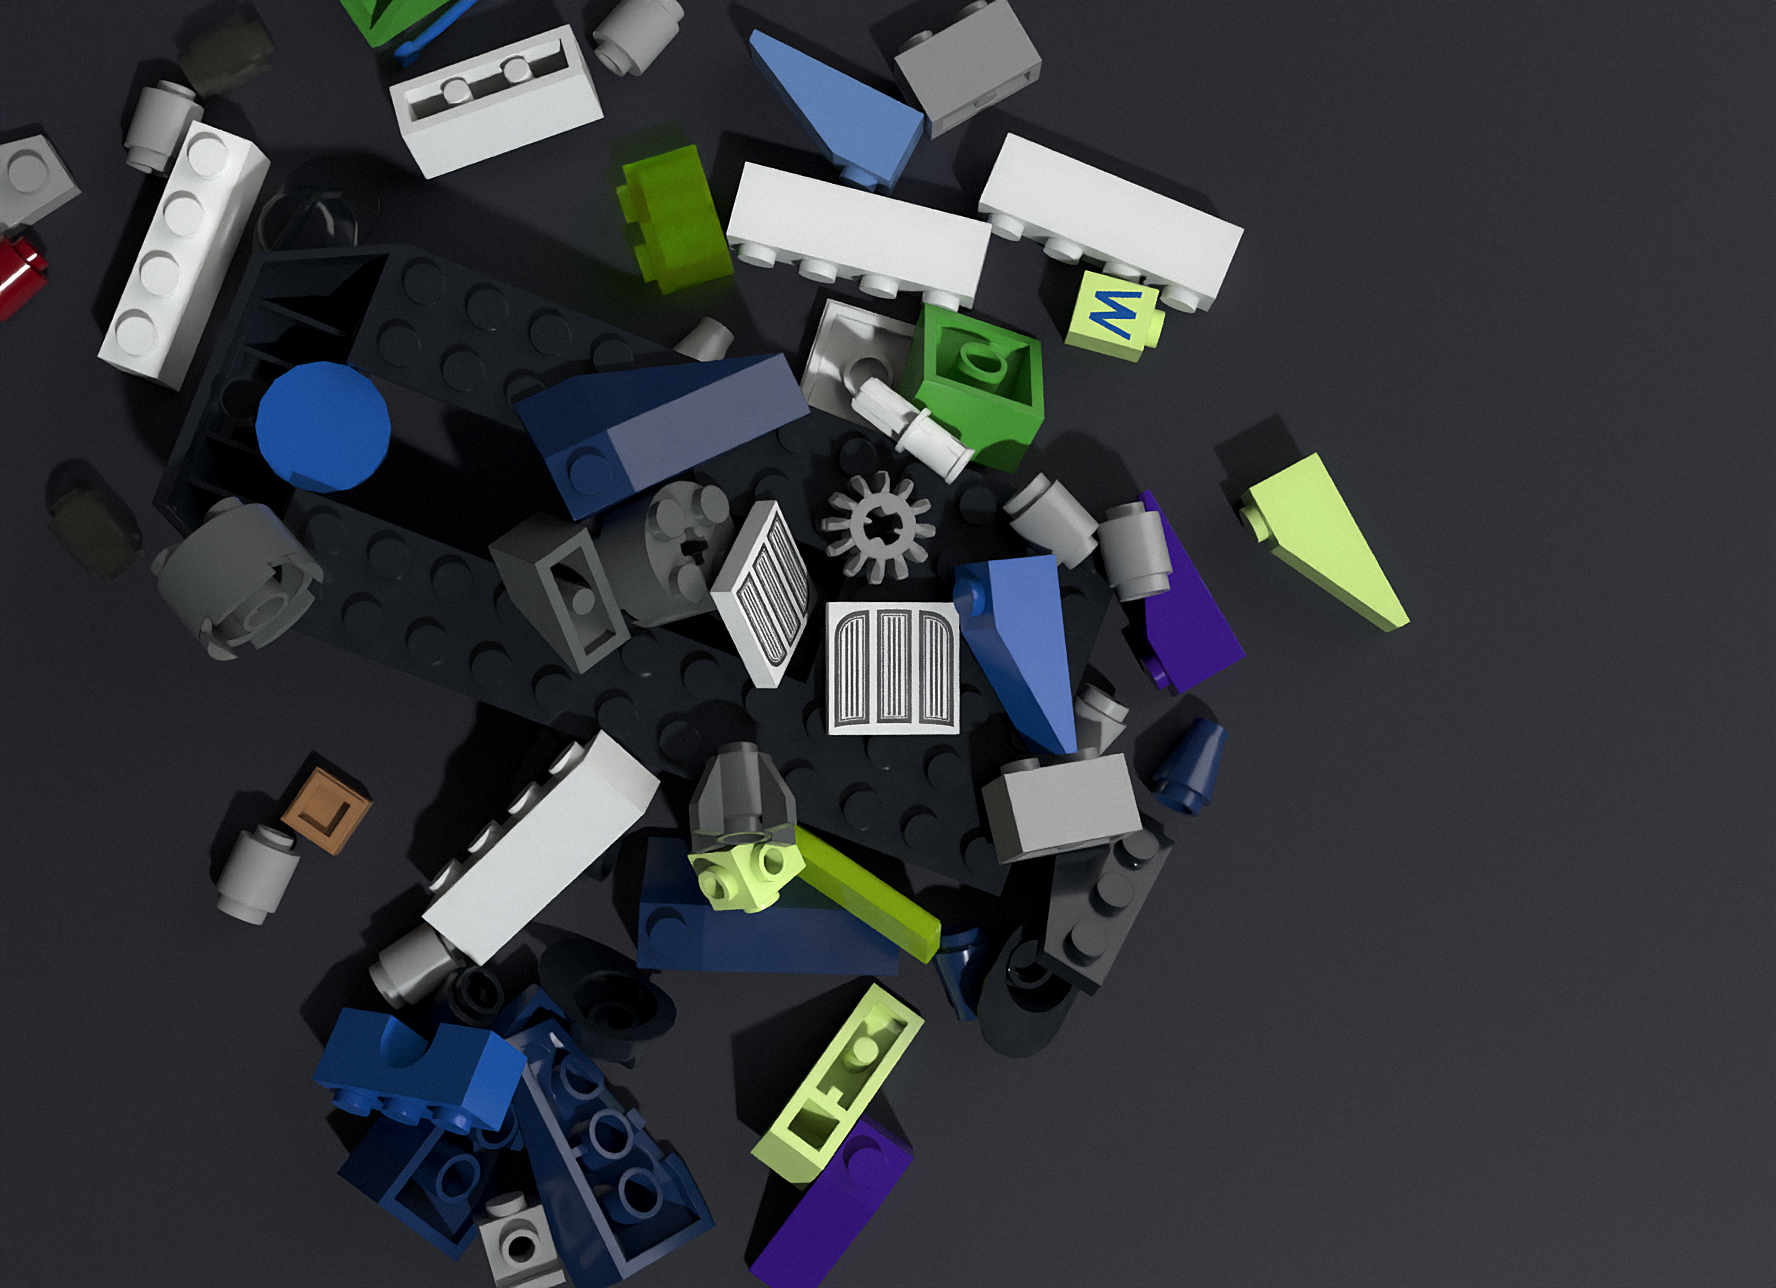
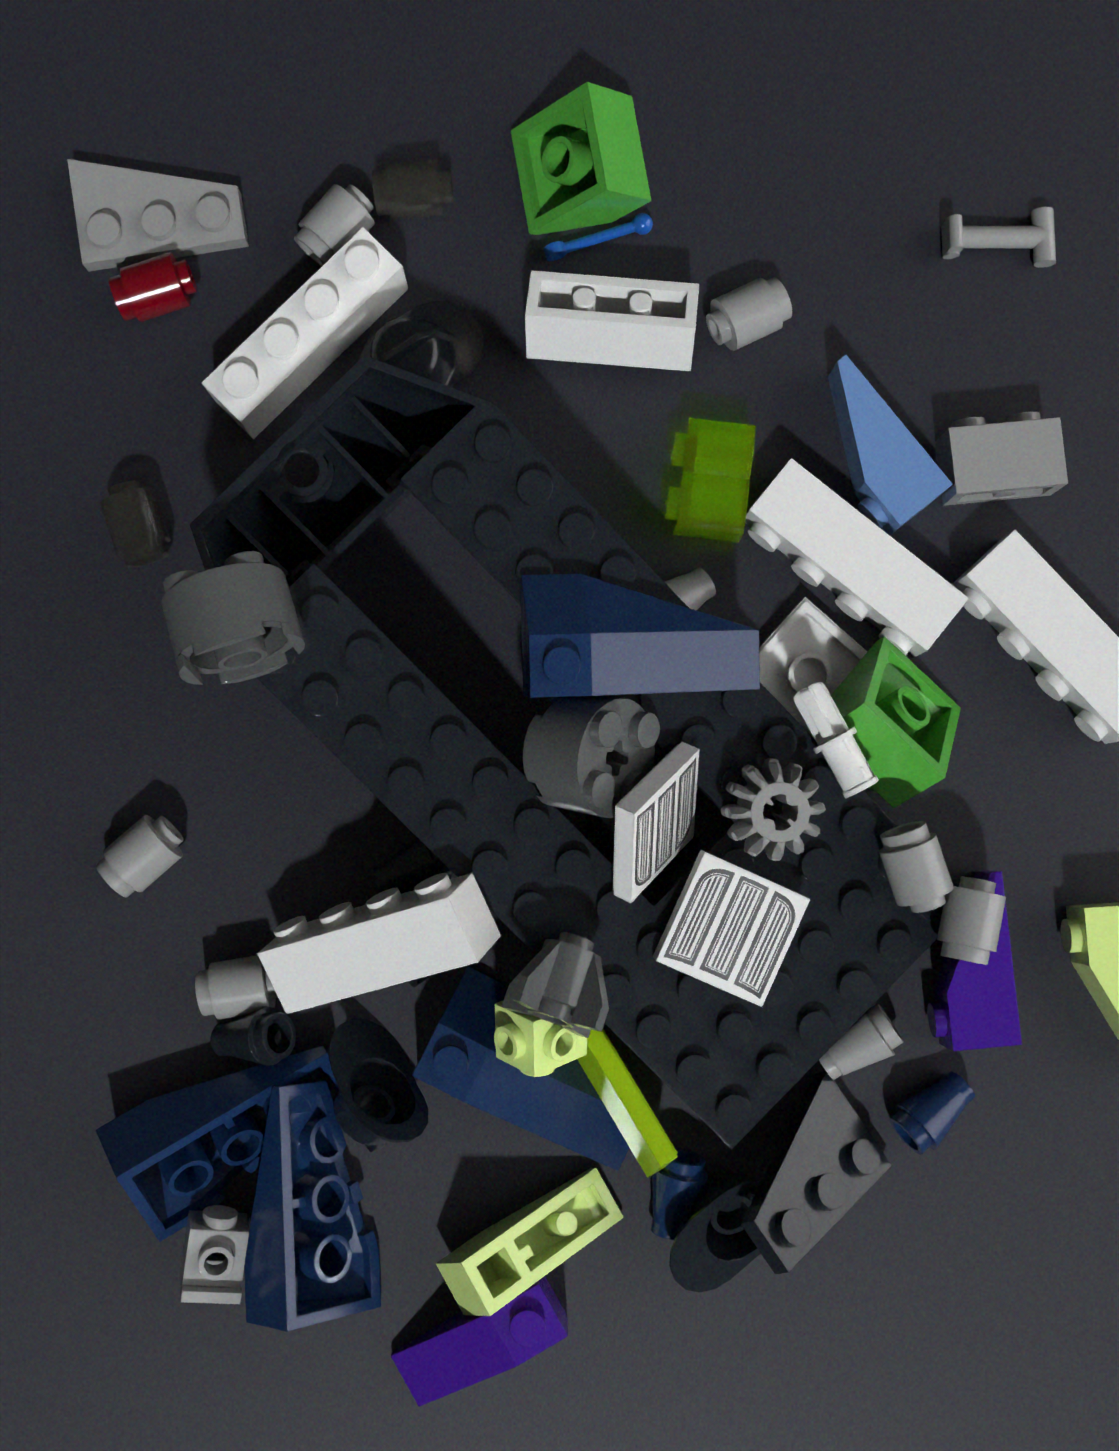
camera: 20 degrees right, 0 degrees up
blue tile [255,361,392,495] -> none
medium nougat tile [280,767,374,855] -> none
blue arch [312,1007,528,1135] -> none
dark grey slope [488,510,631,674] -> none
slope [953,554,1078,755] -> none
light grey brick [981,747,1142,865] -> none
yellowish green brick [1065,270,1165,363] -> none

